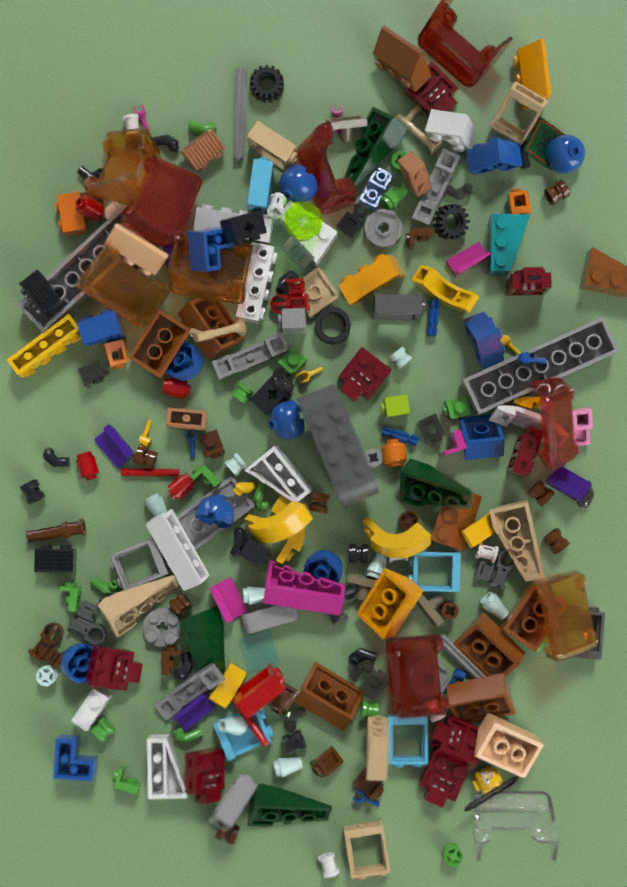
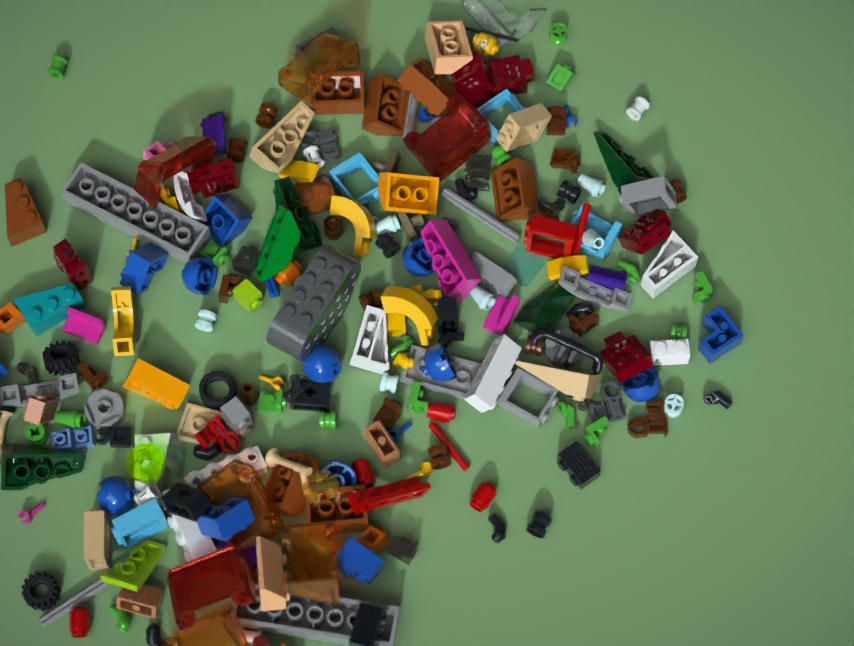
camera: 125 degrees left, 20 degrees down
yellow brick [7,314,81,378] -> none
reddish brown pin [26,518,87,543] -> none
dark purple panel [94,424,135,468] -> none
light aqua cone [144,493,167,517] -> none
light grey slope [212,332,290,380] -> none
clear red windscreen [297,121,357,215] -> none
dark tan tile [325,115,367,142] -> none
dark red piece [338,347,392,403] -> none
tan window [344,820,390,880] -> none
dark grey window [373,294,425,321] -> none
blue axle [426,299,440,337] -> none
dark pink panel [439,429,466,457] -> none
reddish brown bush [439,601,459,620] -> none
light aqua cone [480,592,509,620] -> none
blue hand [518,352,547,365] -> none
none -> red brick [69,607,90,638]
none -> lime wing [100,540,166,592]
none -> blue cylinder [181,257,217,295]
none -> reddish brown bracket [219,274,242,304]
none -> reddish brown cone [240,382,259,405]
none -> green wedge [254,204,301,281]
none -> clear yellow hips [301,468,339,503]
none -> red fence [347,477,431,514]
none -> light grey axle [441,187,521,243]
none -> black piece [529,328,603,374]
none -> bright green bracket [546,64,575,92]
none -> black arm [703,391,733,409]

